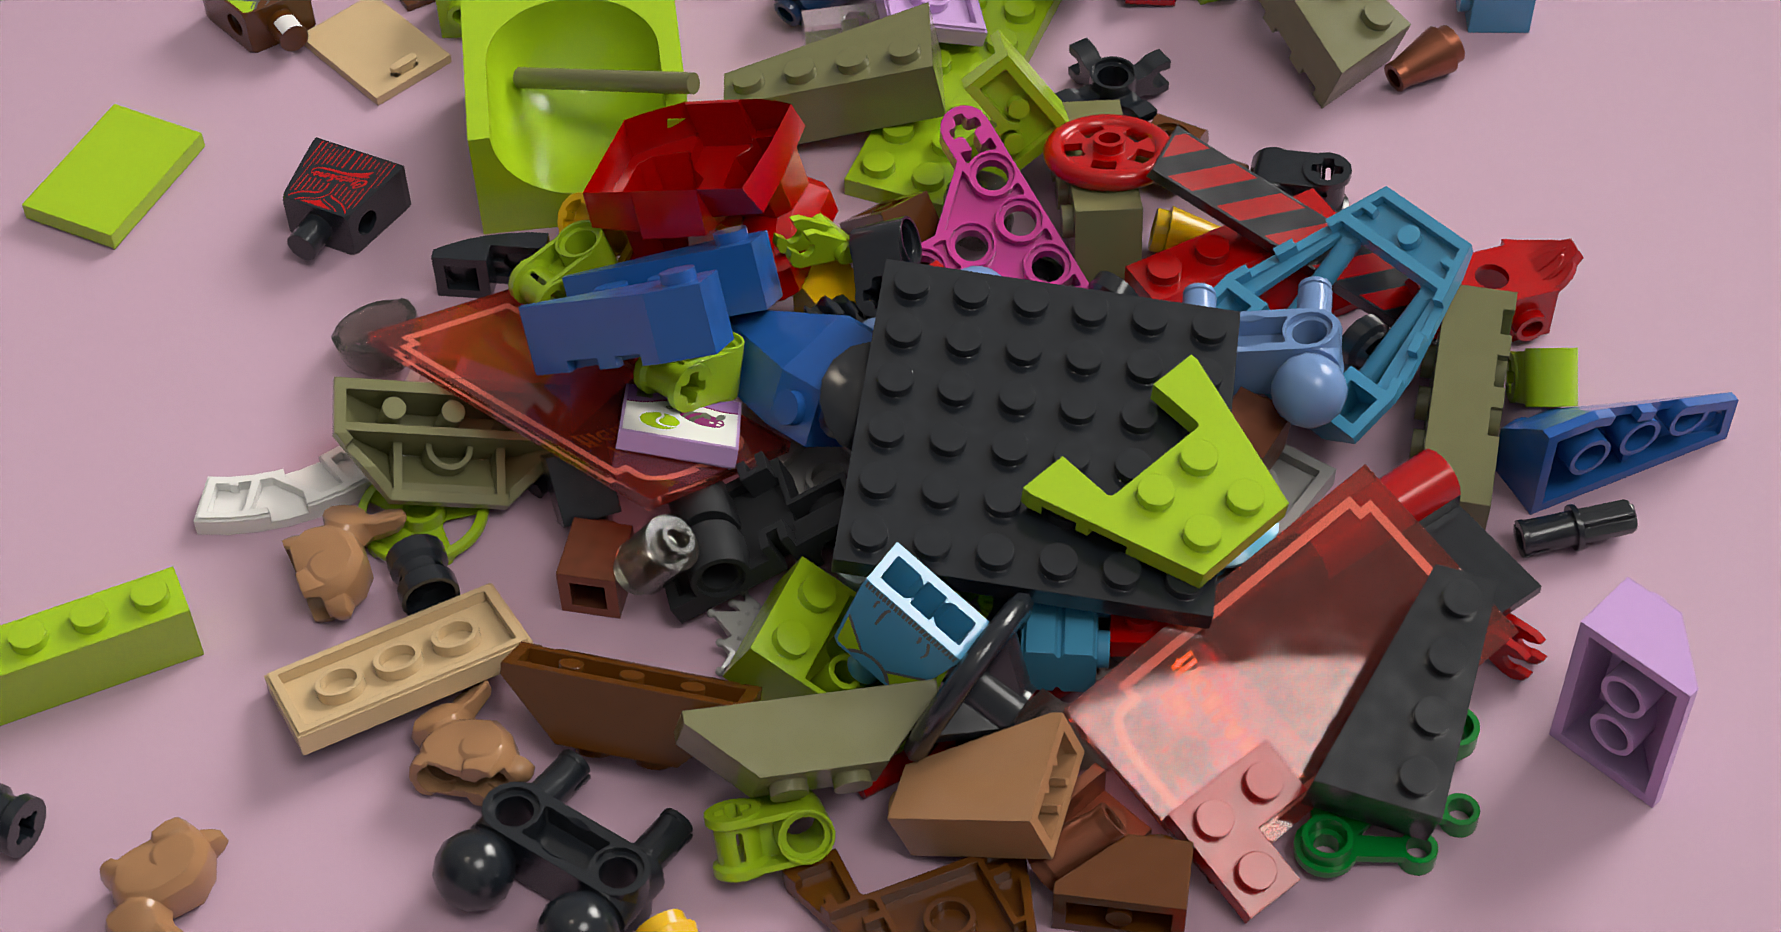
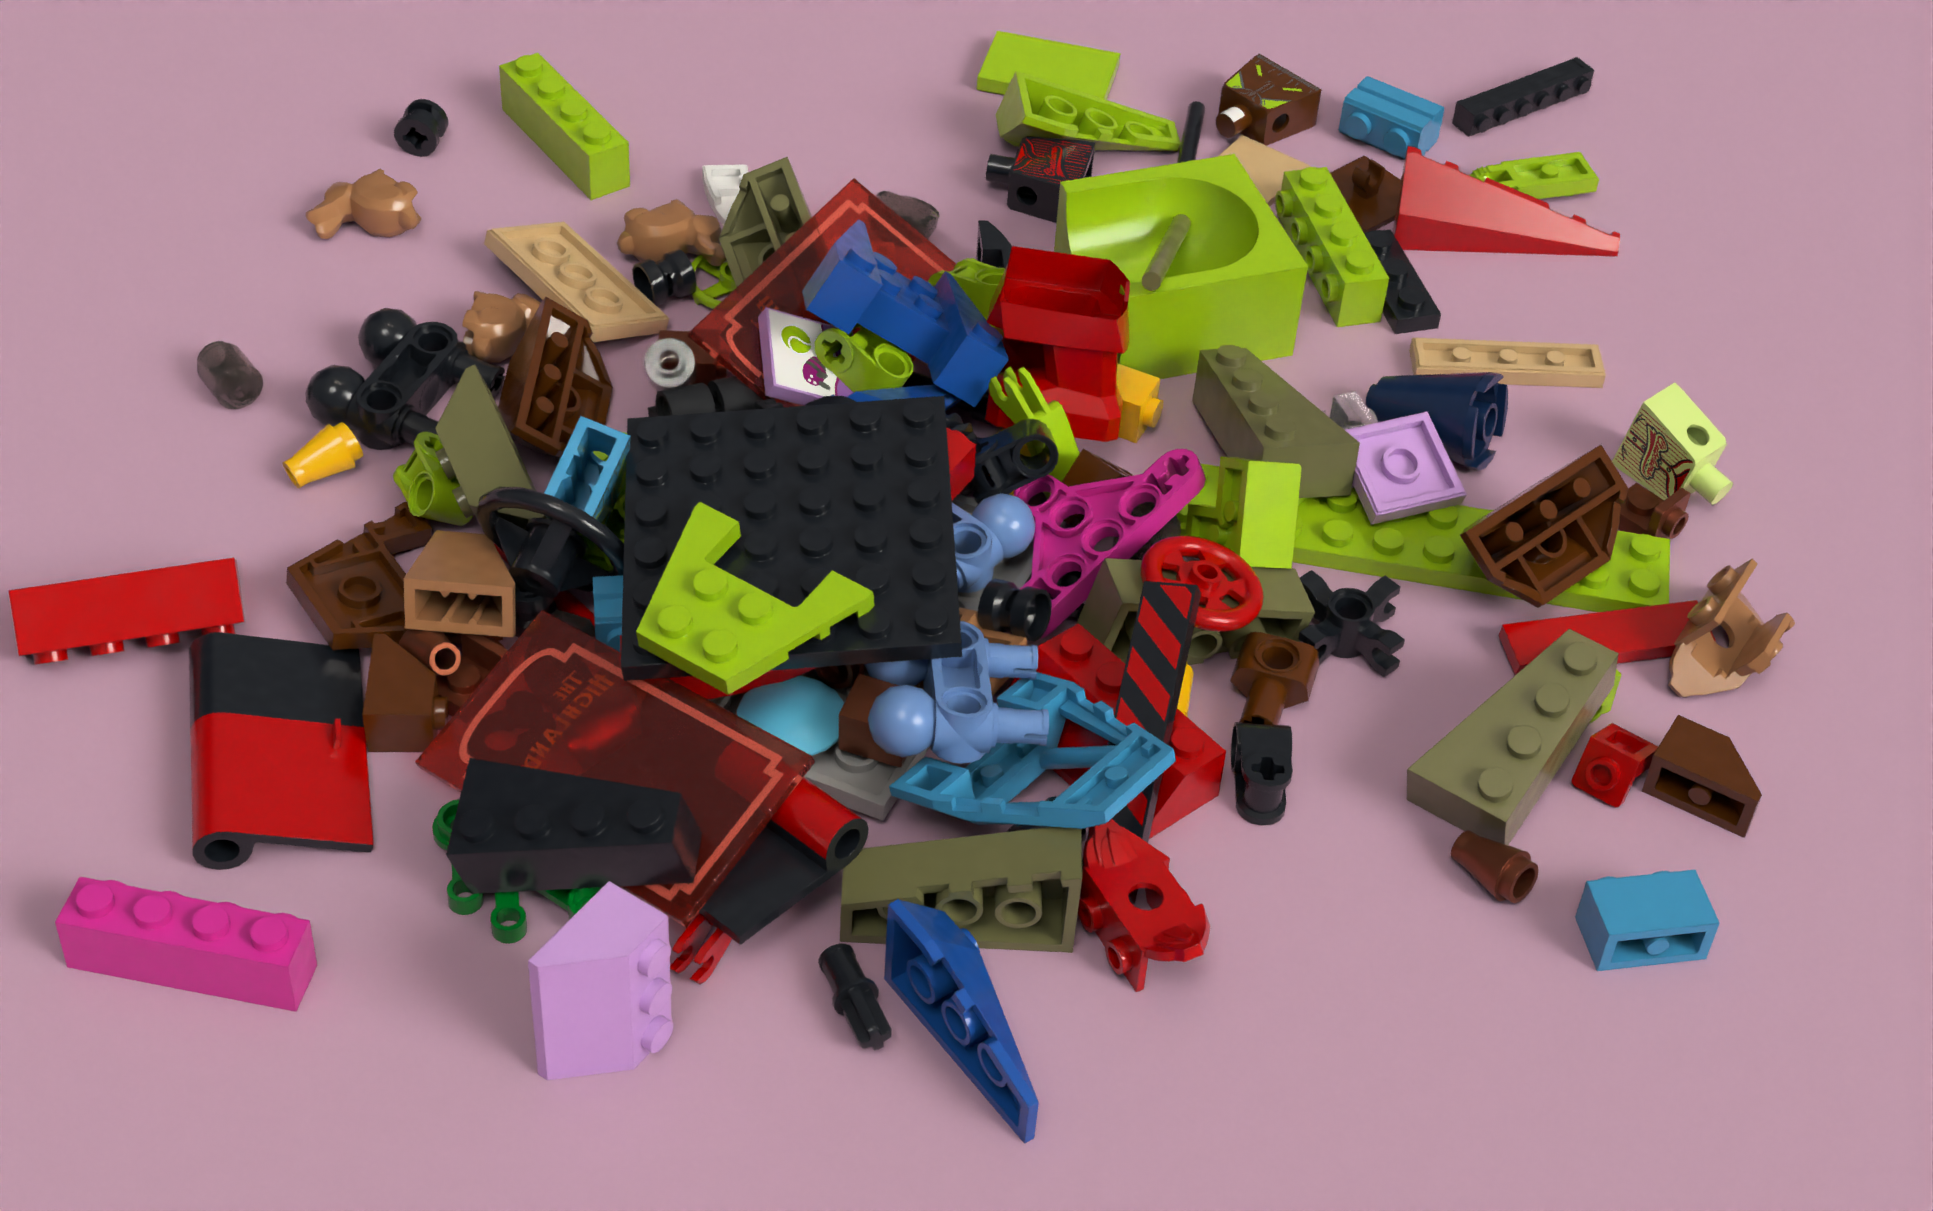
camera: 75 degrees right, 5 degrees down
plate [1163,739,1307,924] -> none
lime piece [1505,347,1578,407] -> none
none -> lime wedge [995,71,1181,151]
none -> black bar [1177,101,1205,163]

